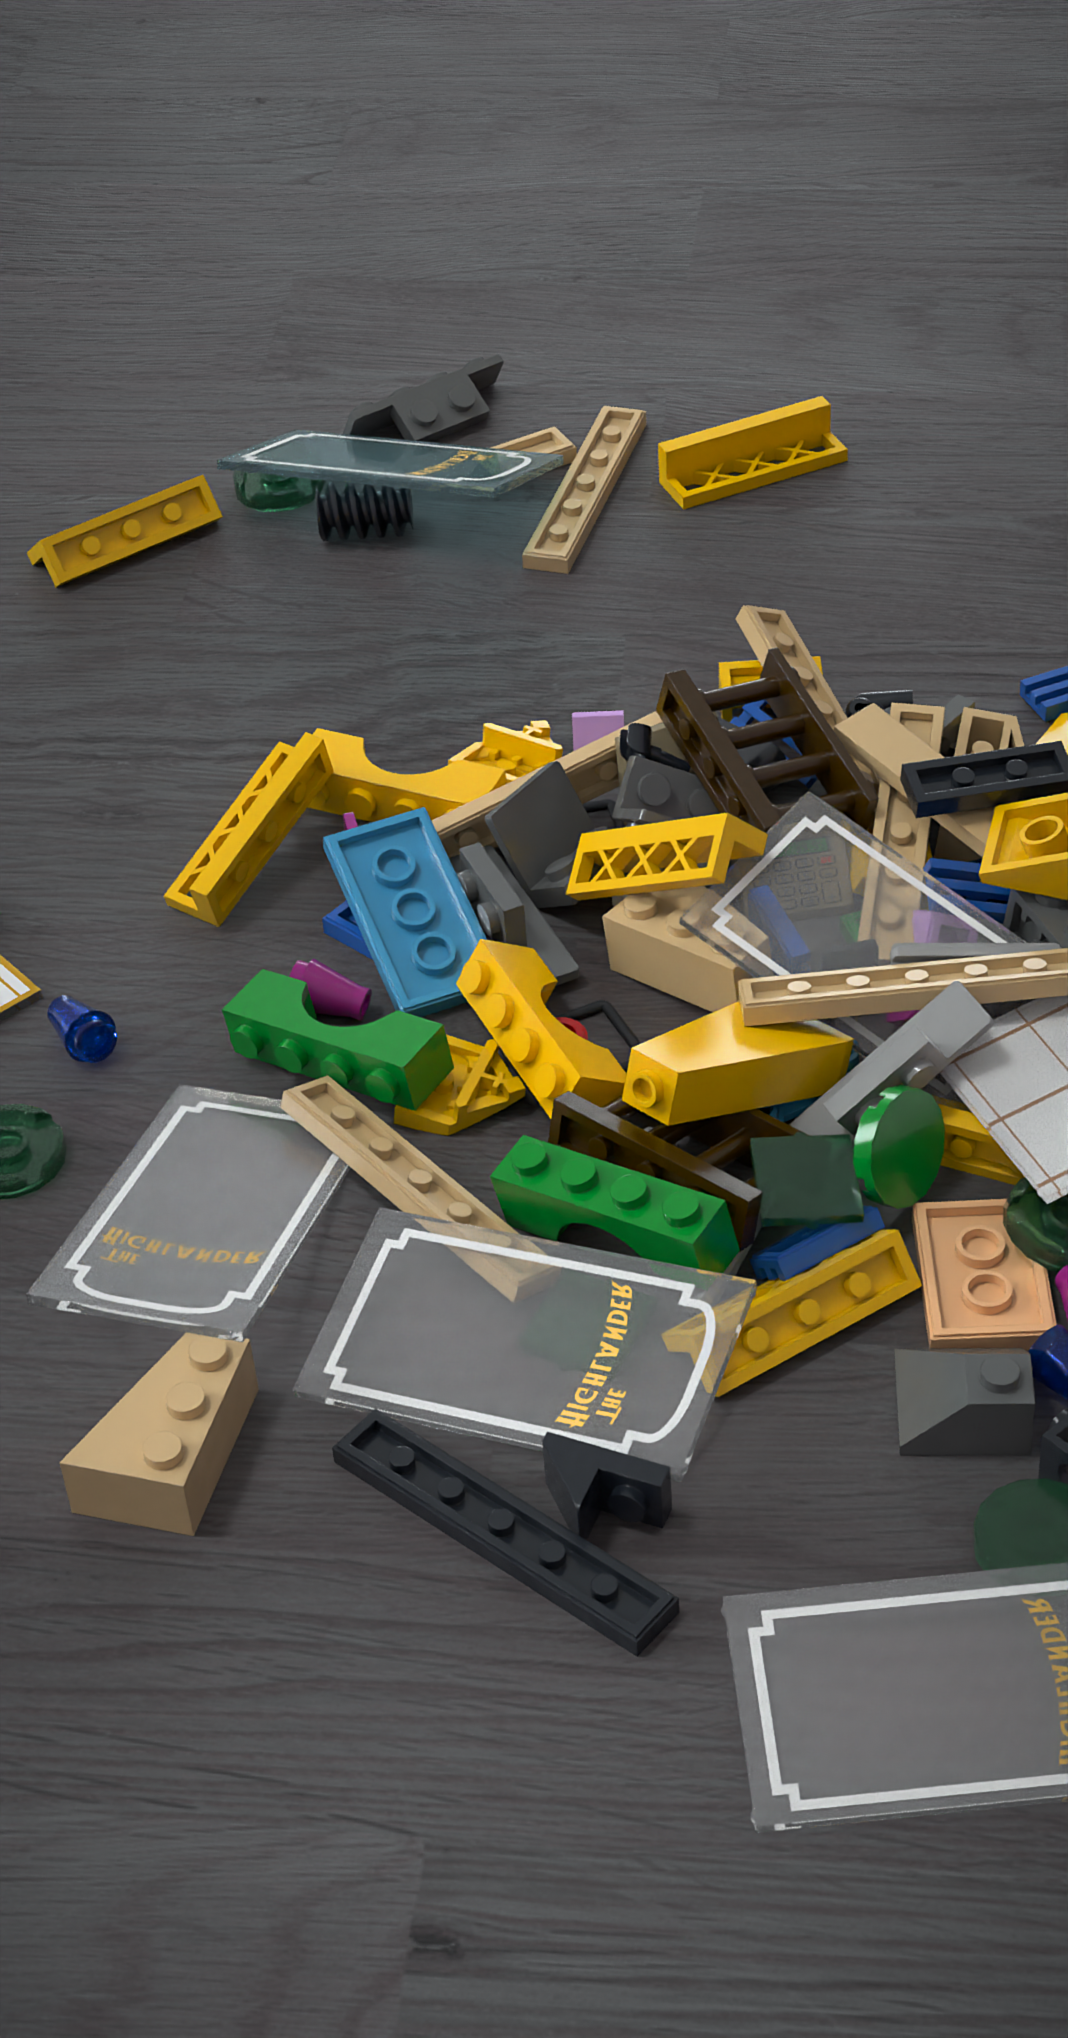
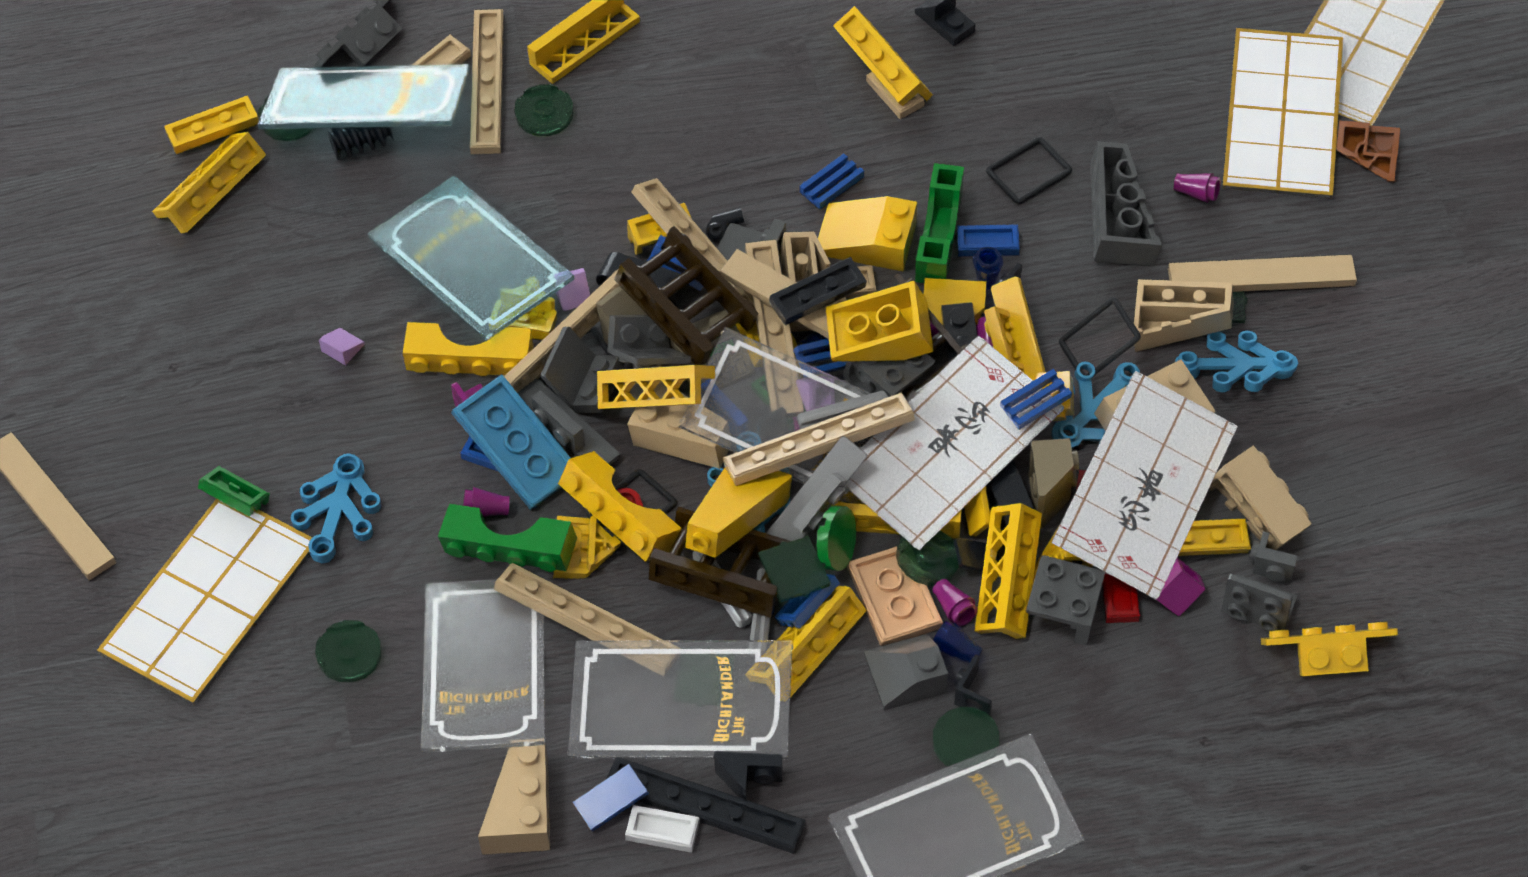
camera: 20 degrees left, 15 degrees up
clear blue cone [47,995,117,1063] -> none
yellow fence [164,732,334,927] -> none
green arch [490,1135,740,1294] -> none
black hand [619,723,691,772] -> none
none -> yellow plate [164,95,260,154]
none -> dark azure plant [291,454,382,563]
none -> lavender slope [319,328,365,366]
none -> clear light blue piece [368,176,575,340]
none -> clear green tile [514,84,574,136]
none -> tile [573,764,649,832]
none -> white tile [625,805,700,853]

